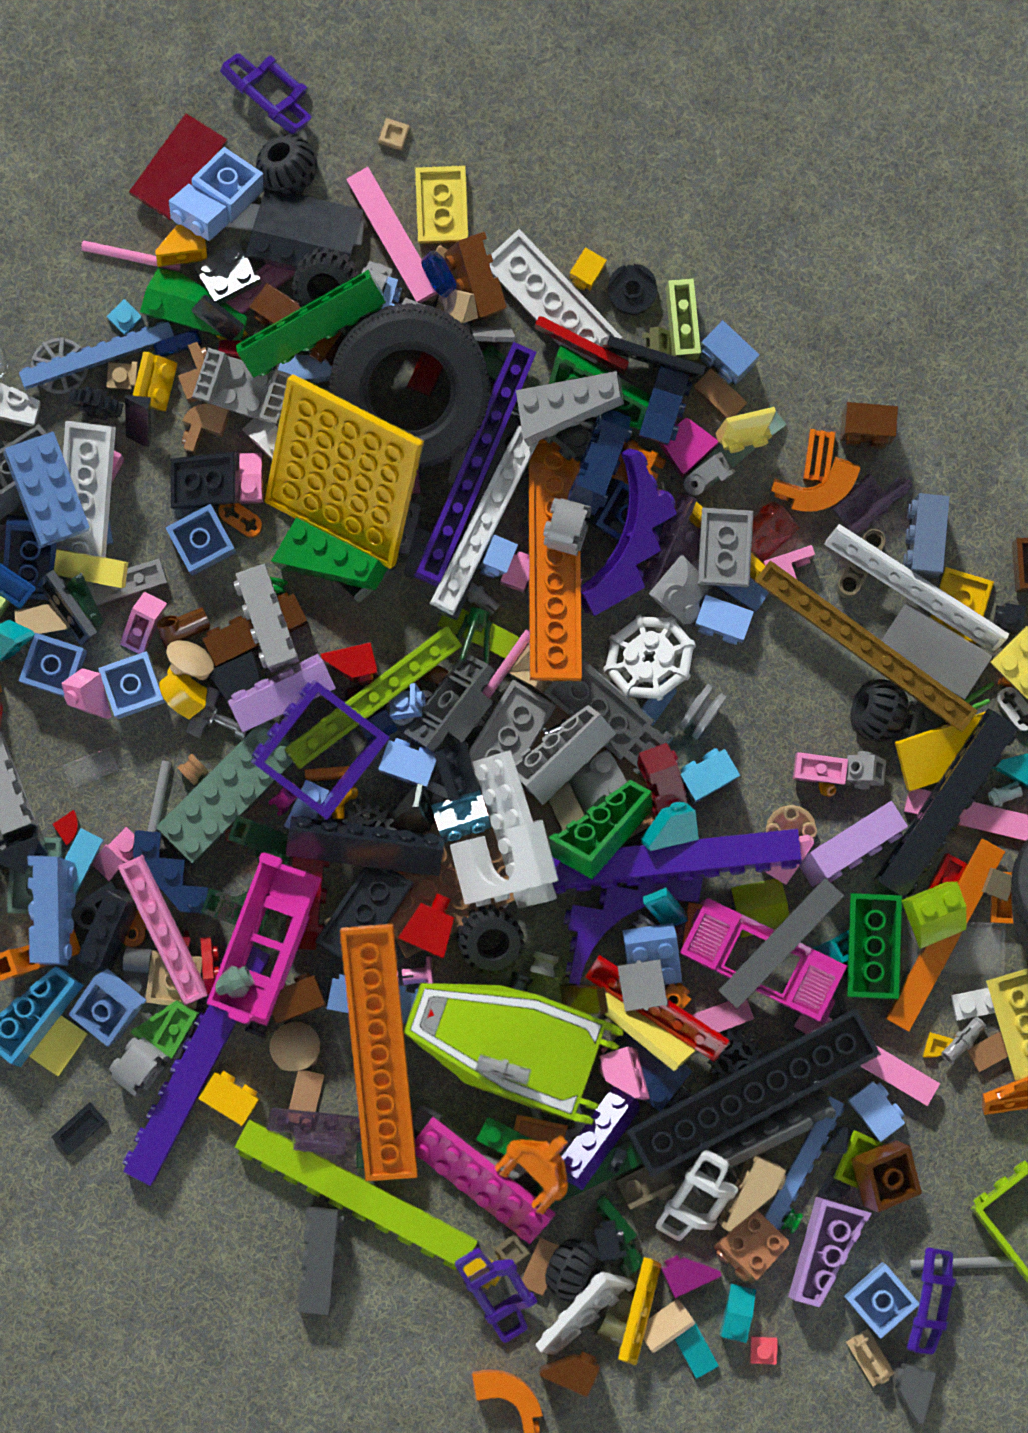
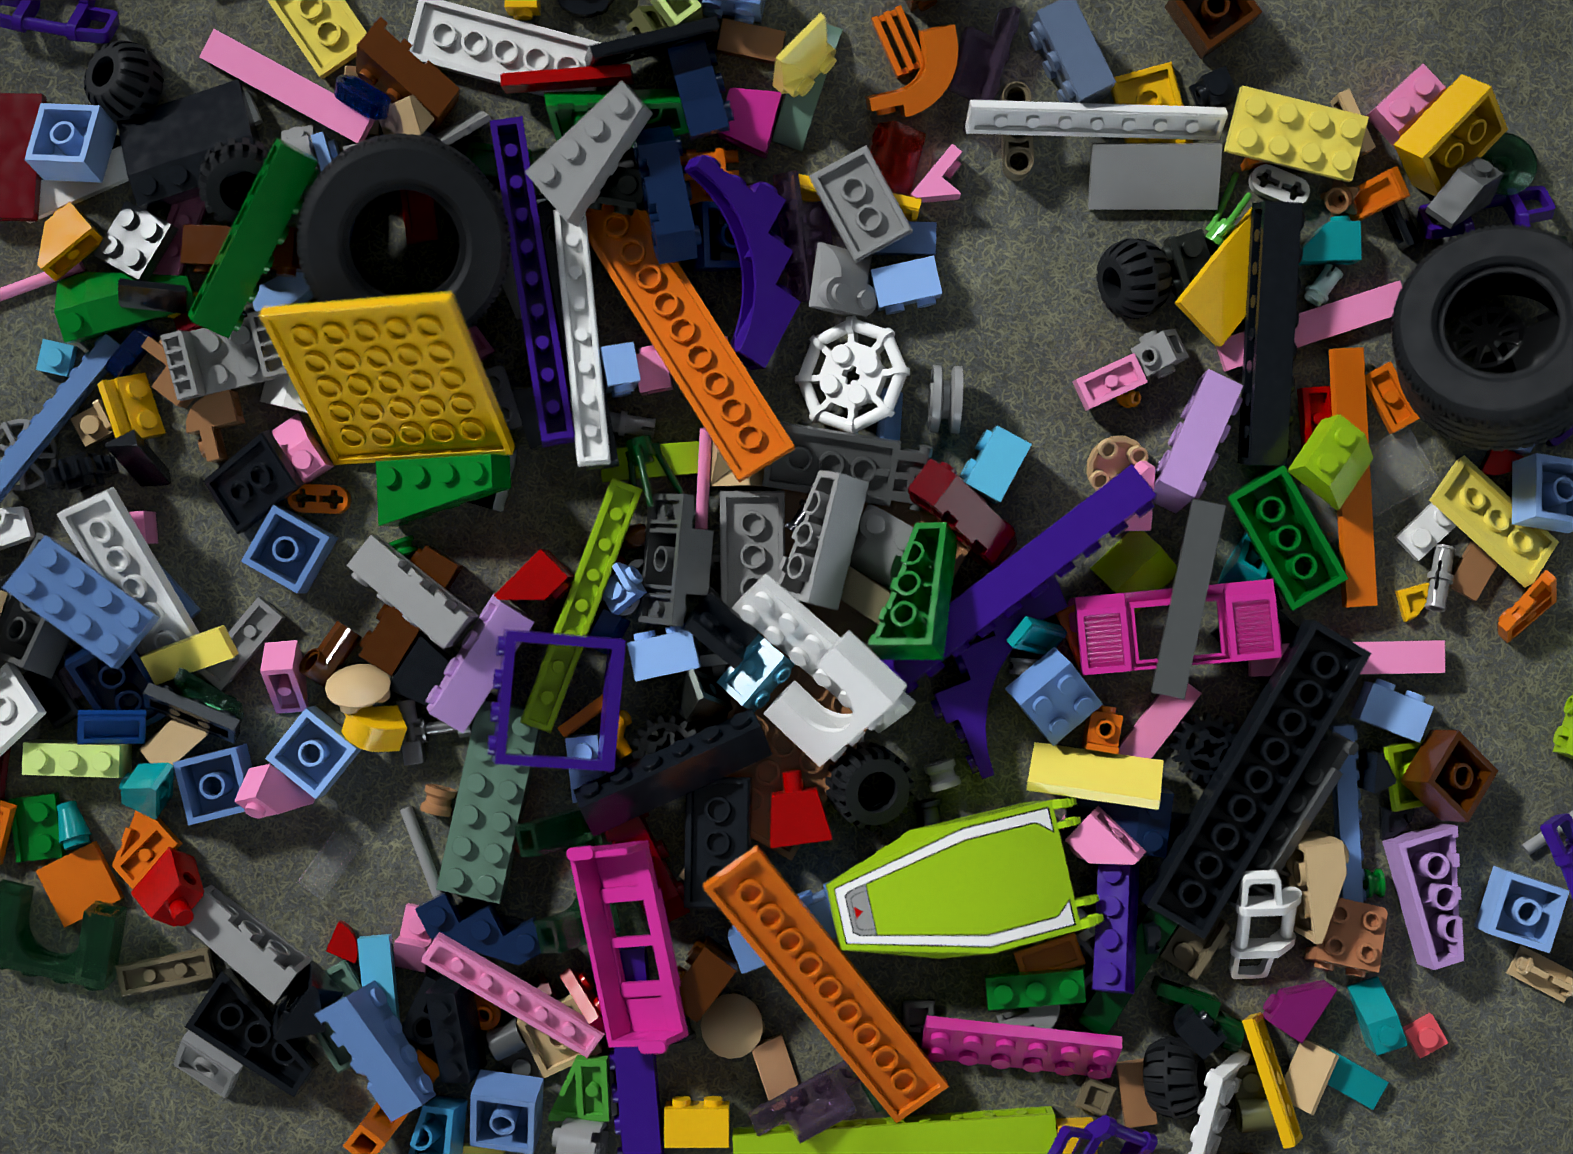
camera: 30 degrees left, 5 degrees up
light blue brick [169,184,229,241] -> none
sand green rock [215,966,255,998] -> none
dark pink bar [268,783,297,816] -> none
bright pink bracket [402,956,435,986] -> none
light grey pin [476,1055,531,1085] -> none
orange connector [495,1136,568,1214] -> none
light grey brick [543,498,591,556] -> none
dark brown tile [559,983,608,1015] -> none
red tile [585,955,729,1062] -> none
light grey piece [618,959,667,1011] -> none
teal slope [641,802,699,851] -> none
light grey leg [684,452,736,495] -> none
pearl gold plate [755,560,978,732] -> none
dark tan tile [981,868,1011,901] -> none

